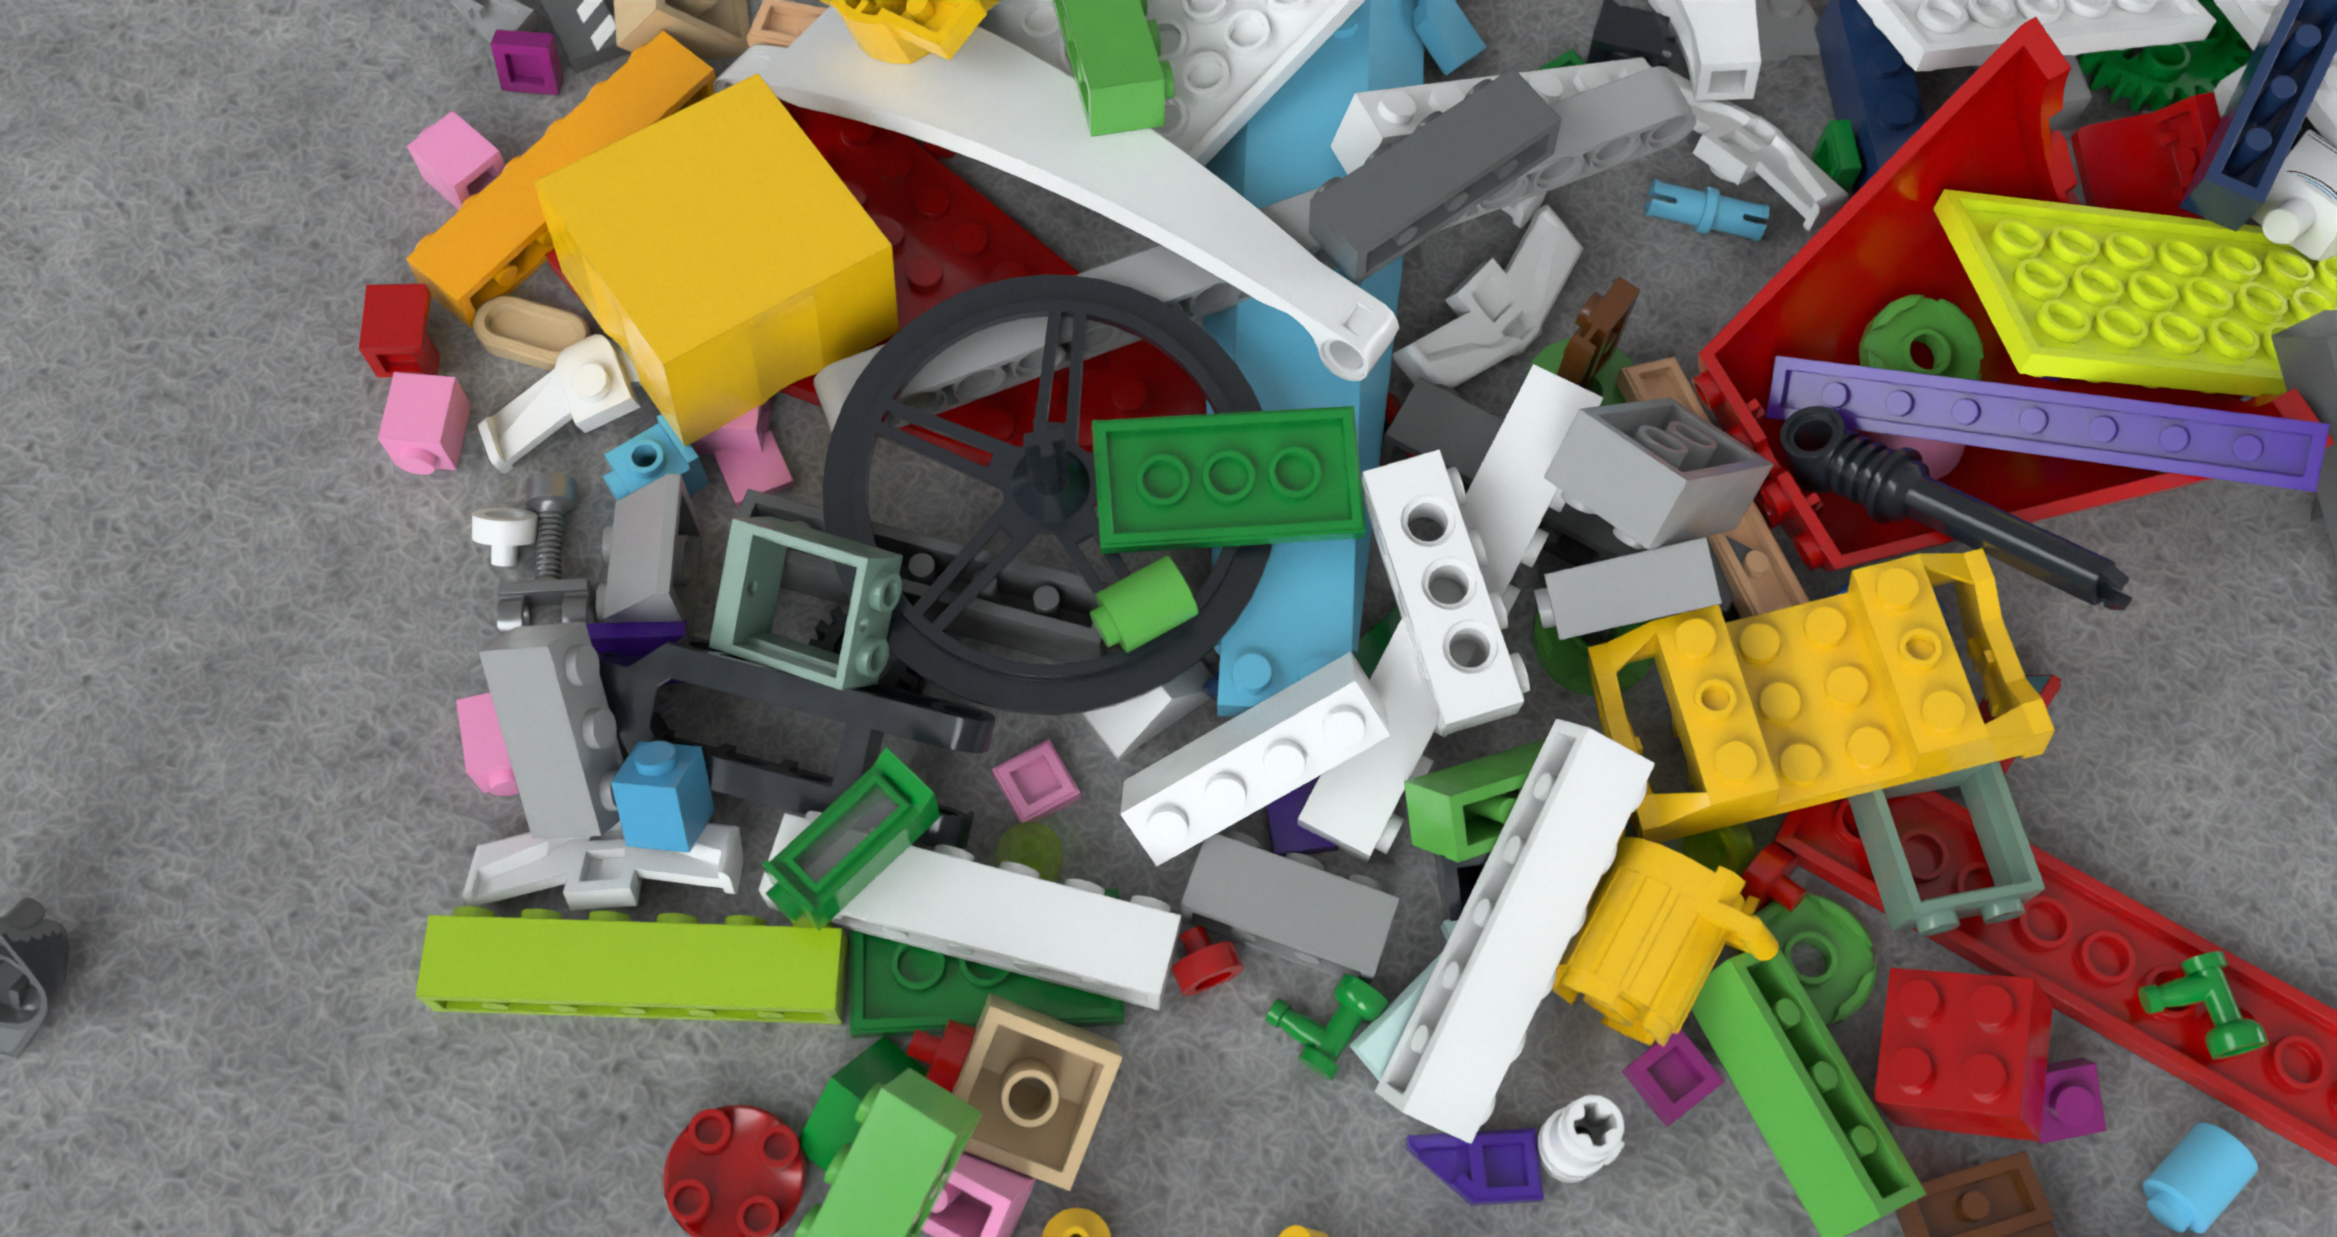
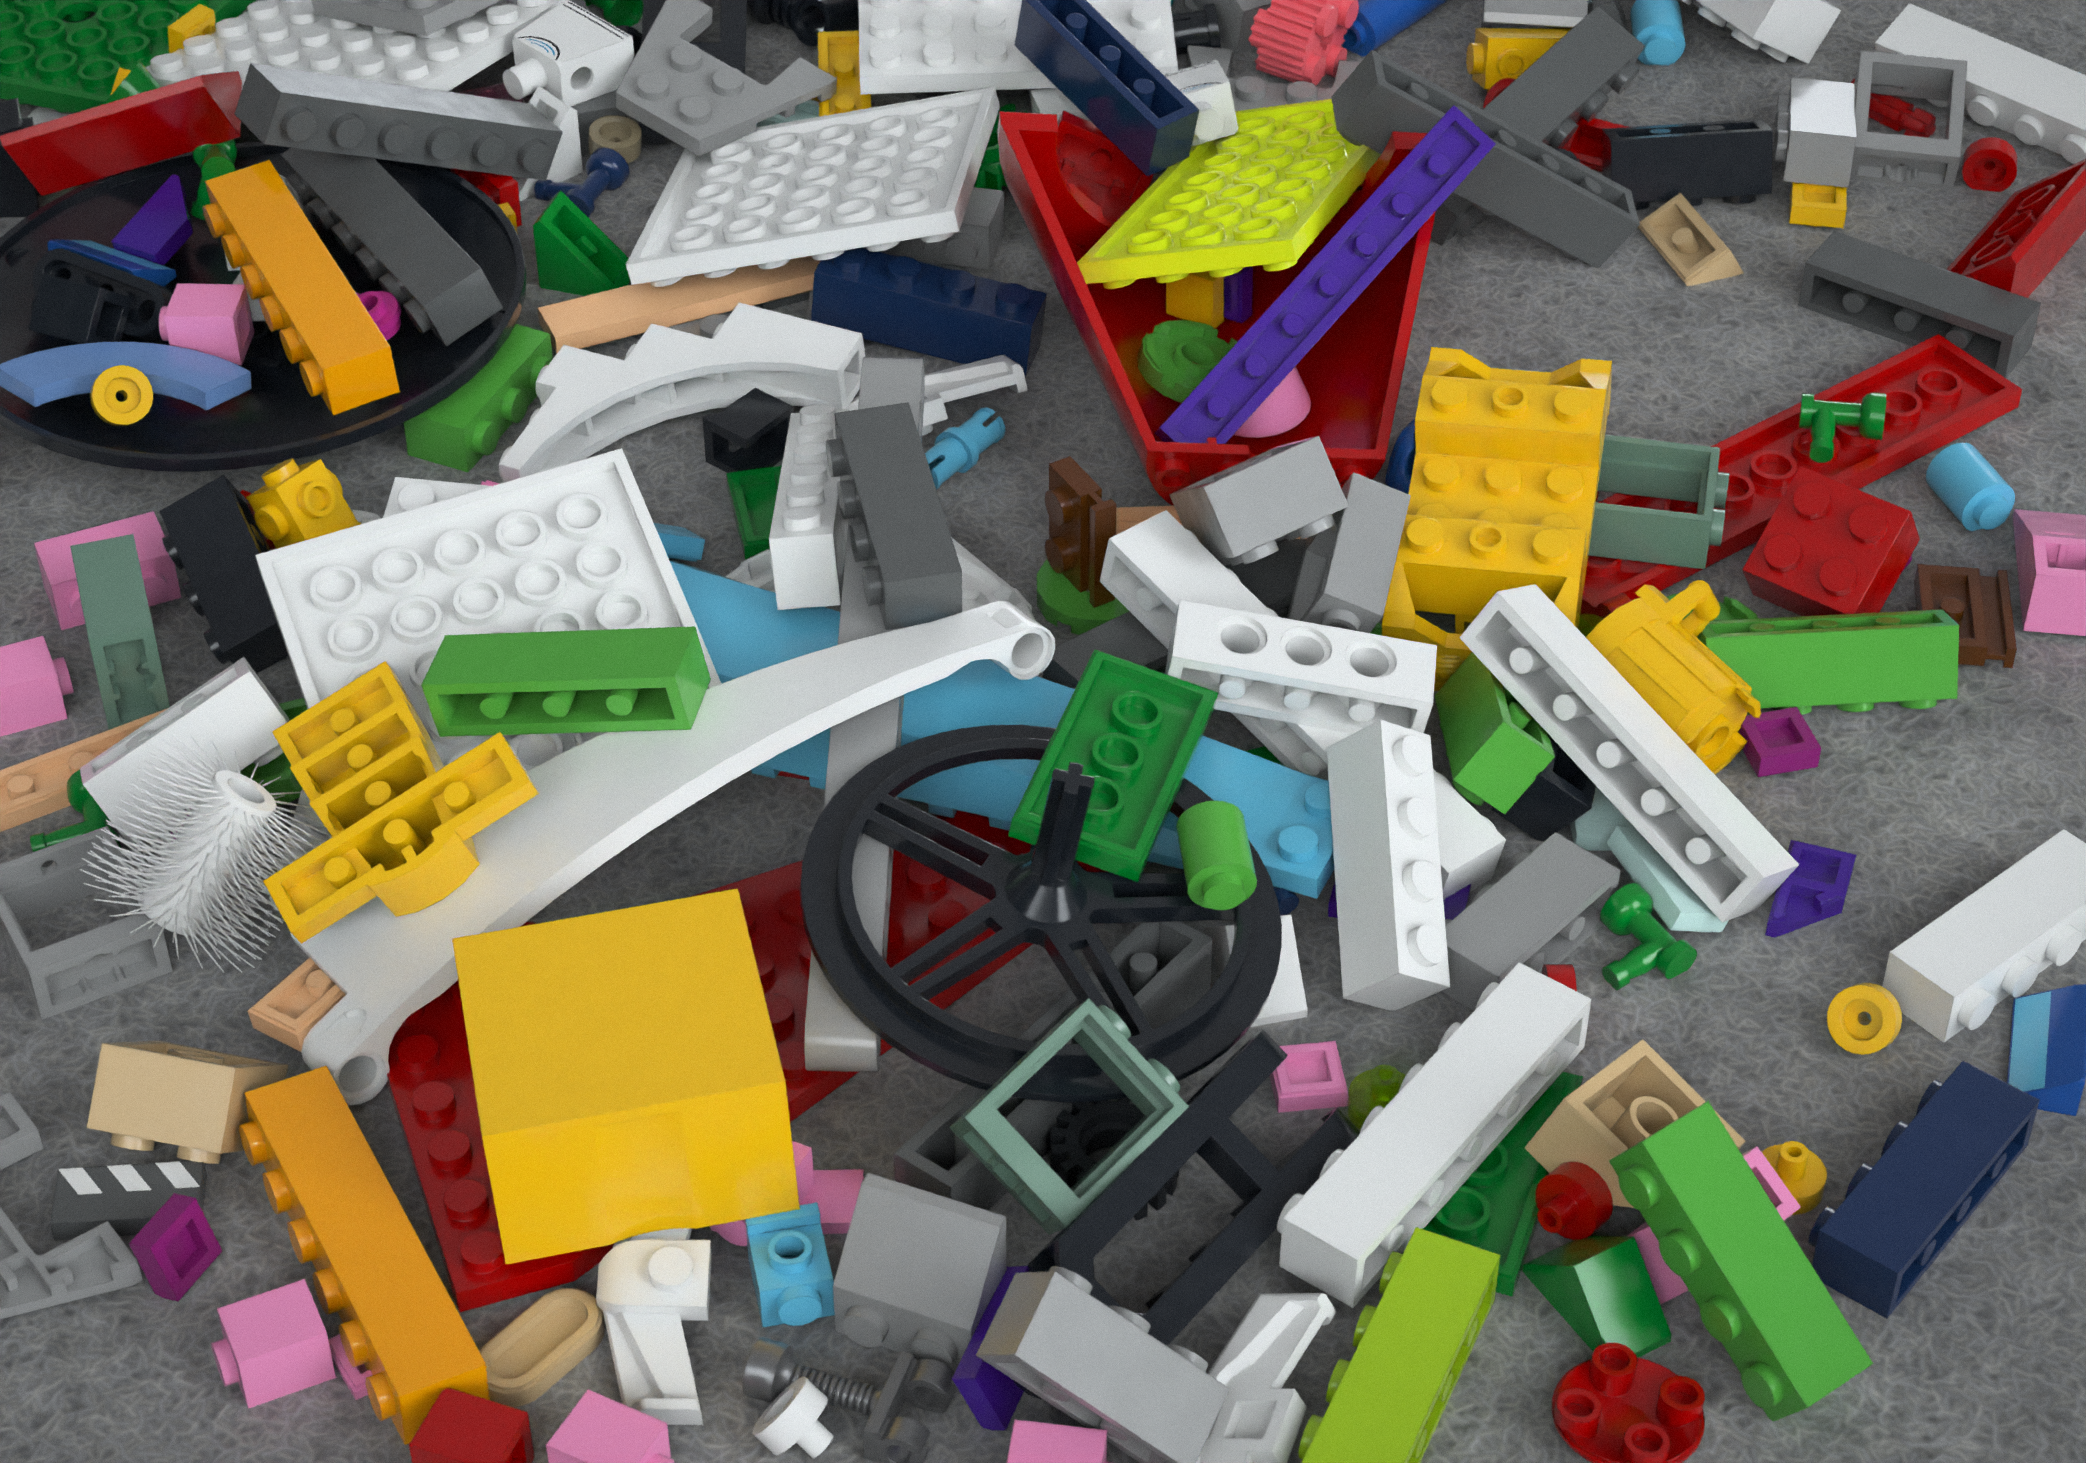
camera: 65 degrees left, 25 degrees down
dark azure brick [611,741,715,853] -> none
green window [762,747,940,931] -> none
white axle [1536,1095,1625,1183] -> none
black piece [1780,406,2133,611] -> none
green tile [1812,119,1862,193] -> none

